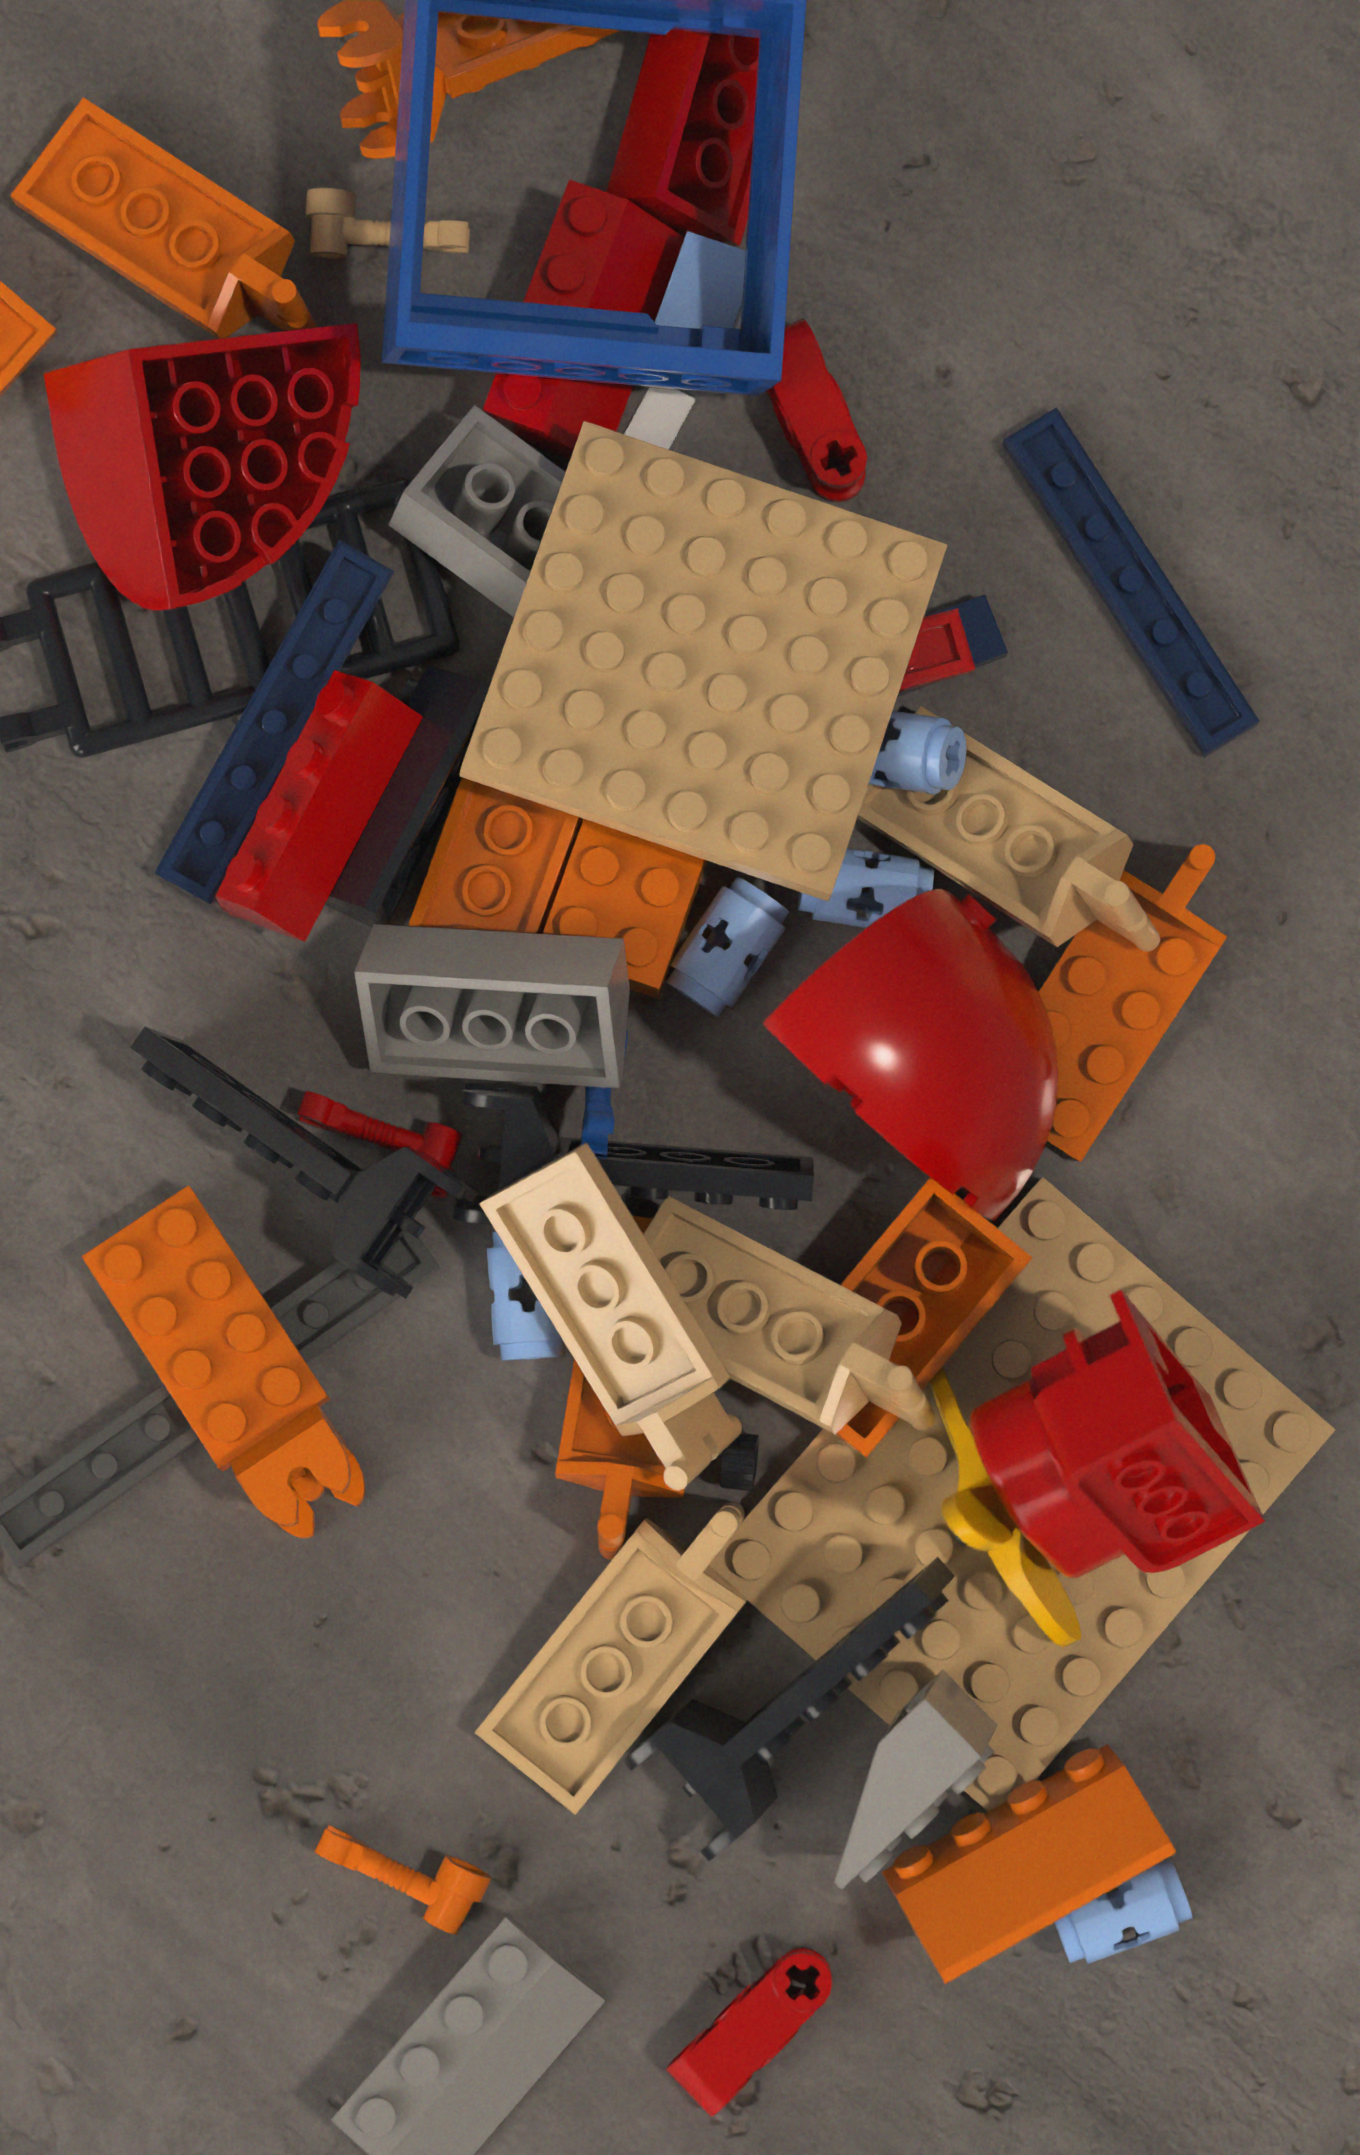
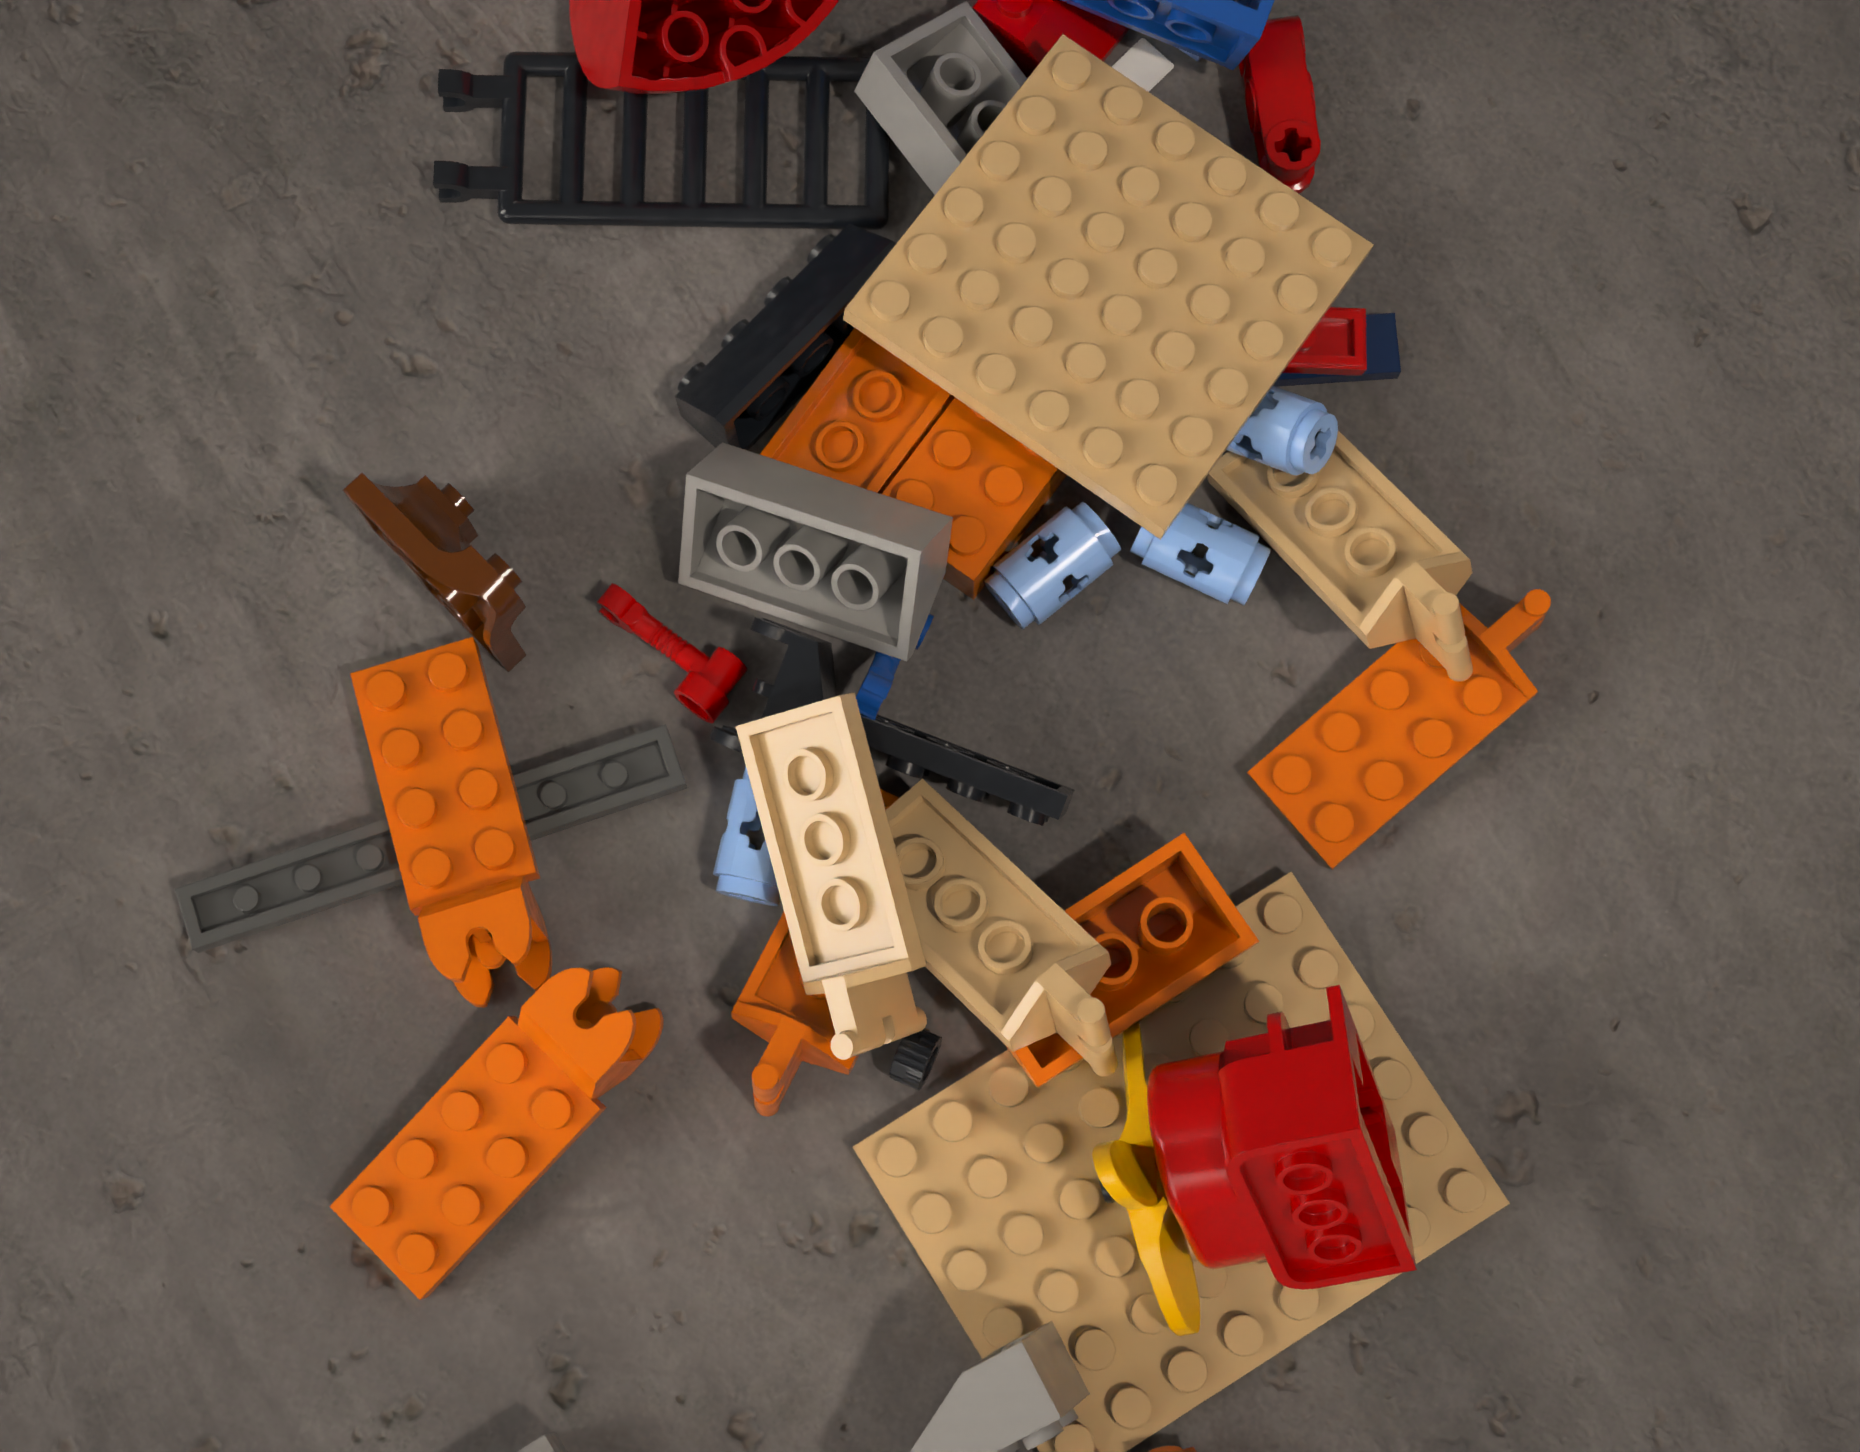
camera: 20 degrees right, 5 degrees down
black hinge [130,1027,480,1299] -> none
dark blue tile [154,540,395,904] -> none
red slope [215,670,423,942] -> none
orange brick [314,1825,492,1935] -> none
tan hinge [474,1501,747,1815] -> none
black hinge [623,1557,955,1861] -> none
red brick [762,889,1058,1221] -> none
dark blue tile [1002,407,1260,758] -> none
none -> orange hinge [329,967,664,1300]
none -> reddish brown slope [343,473,526,672]

